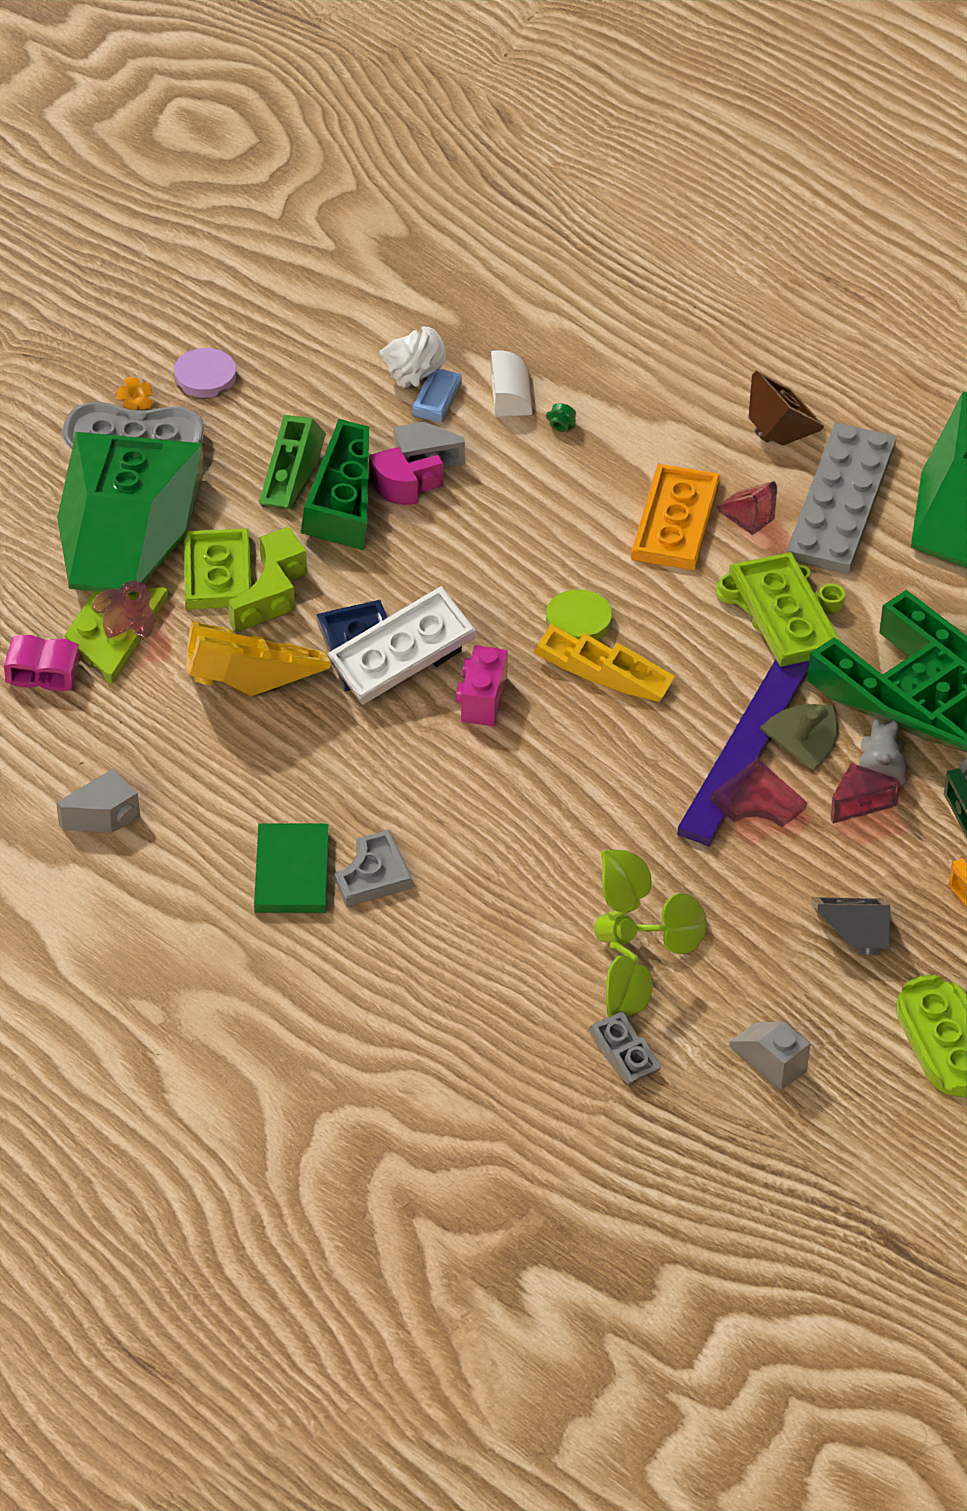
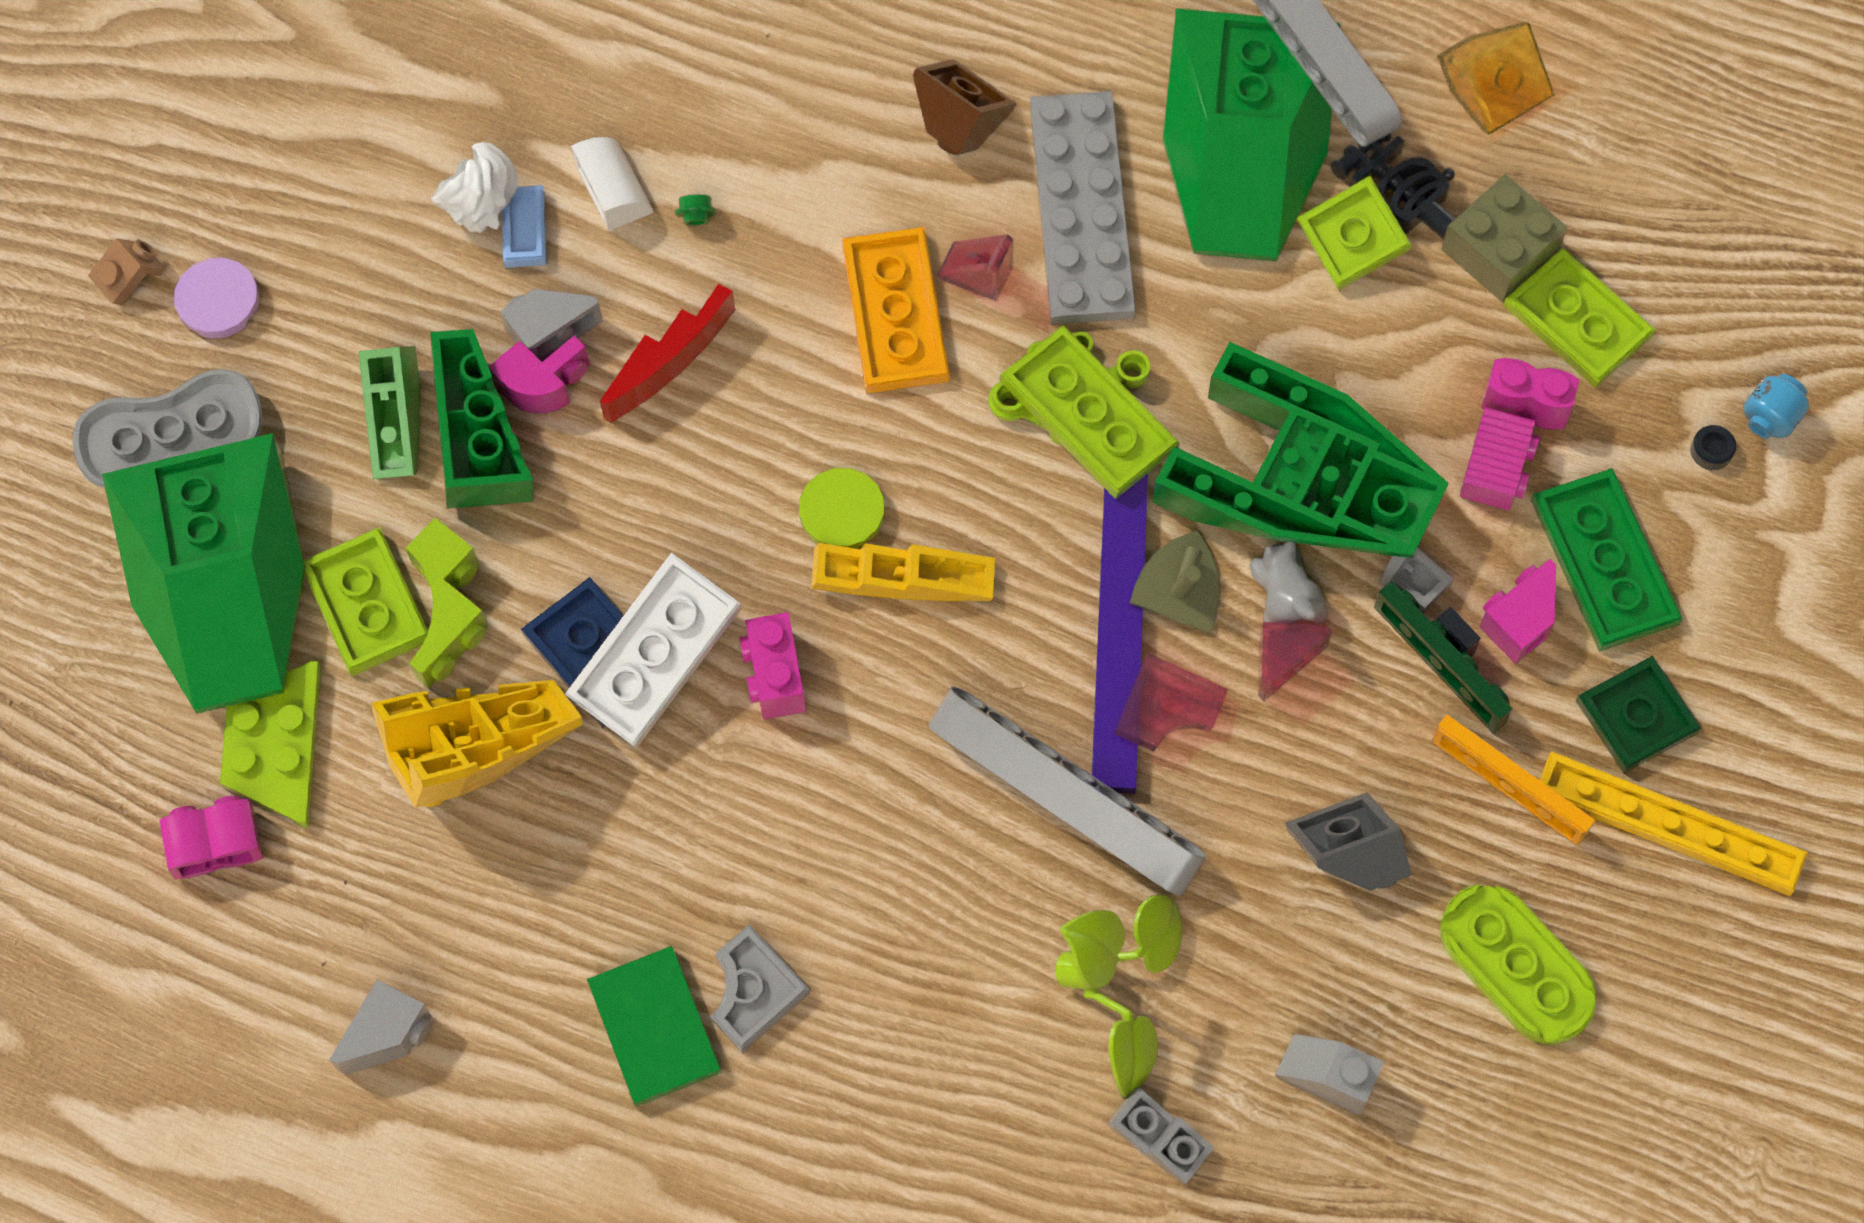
camera: 20 degrees left, 20 degrees up
plate [91,581,155,640] -> none
light orange plant [115,376,153,411] -> none
none -> medium nougat bracket [88,238,165,305]
none -> red slope [600,283,736,423]
none -> light grey beam [928,686,1206,895]

